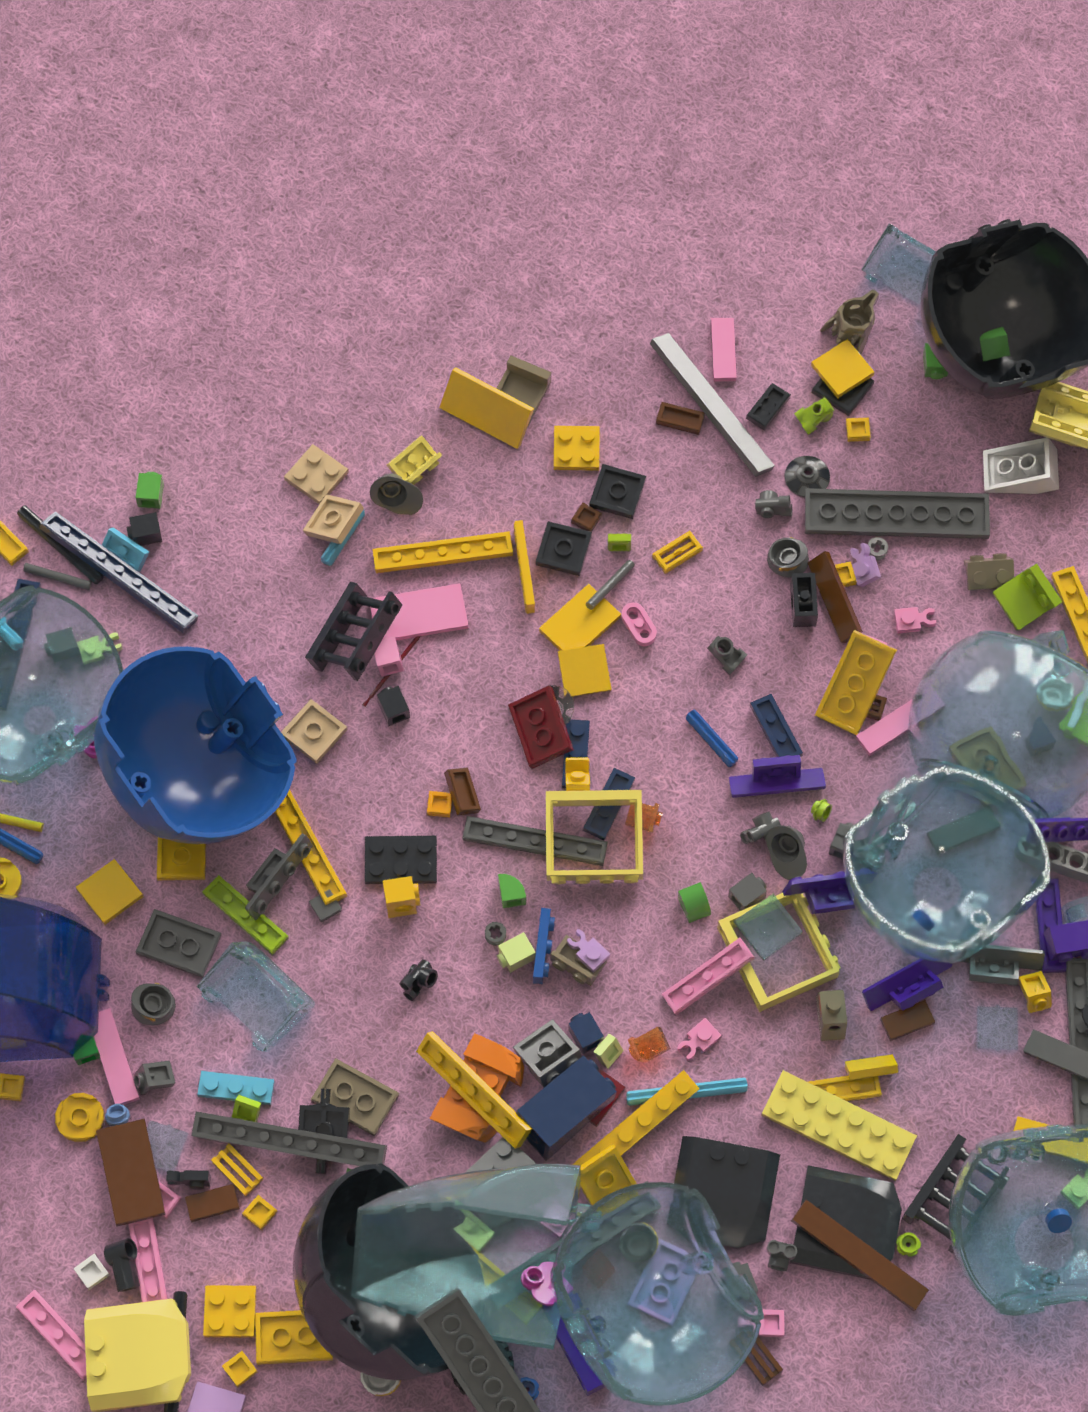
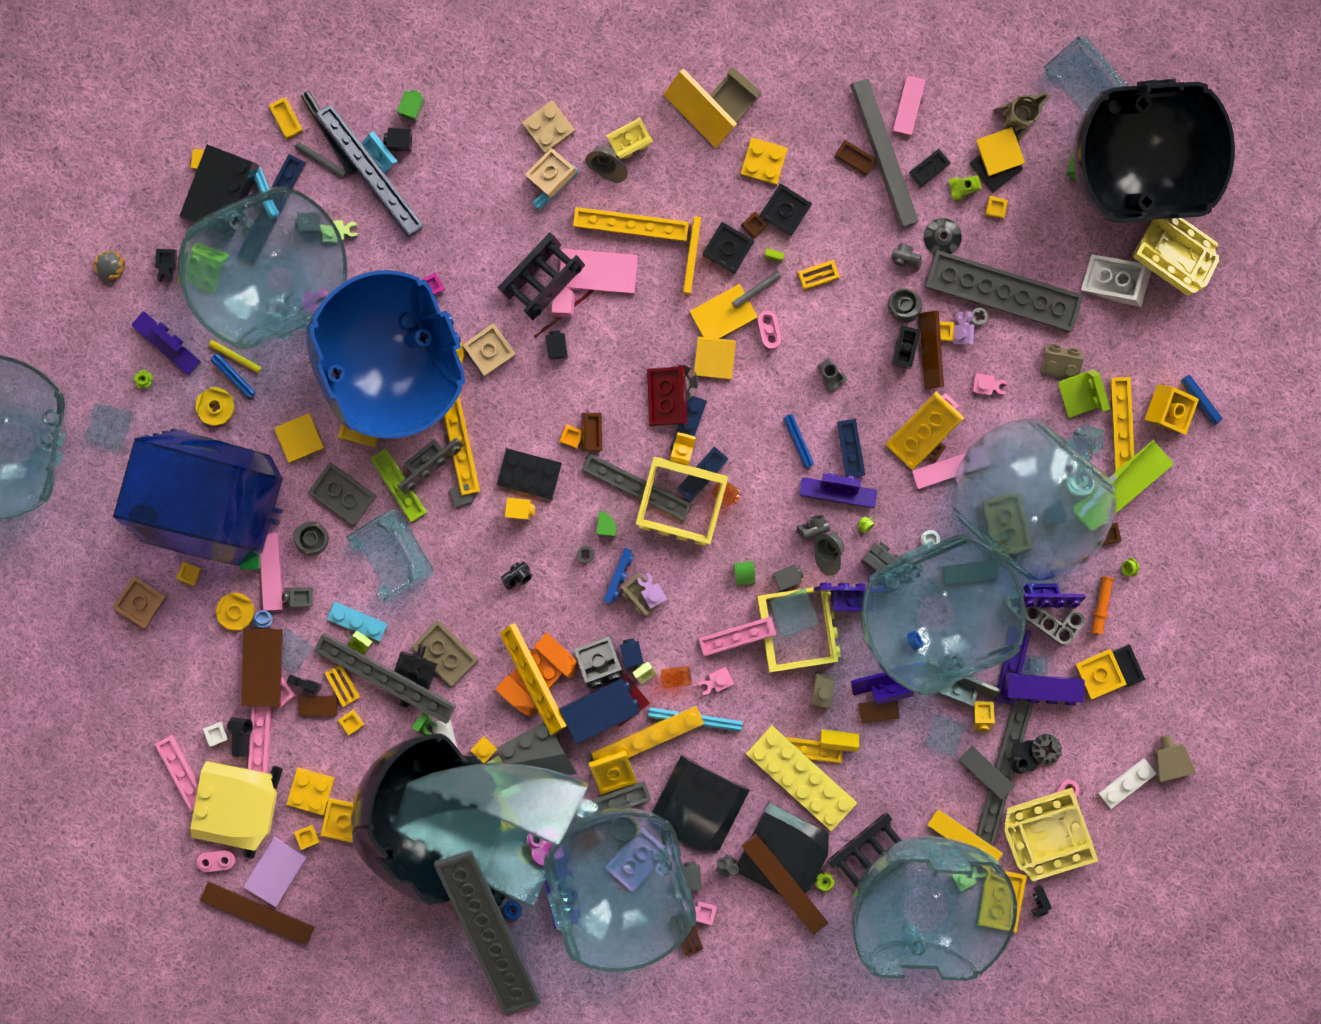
camera: 20 degrees right, 20 degrees up
yellowish green brick [497,932,536,973] -> none
bright green brick [980,327,1010,361] -> none
blue tile [1045,1208,1072,1233] -> none

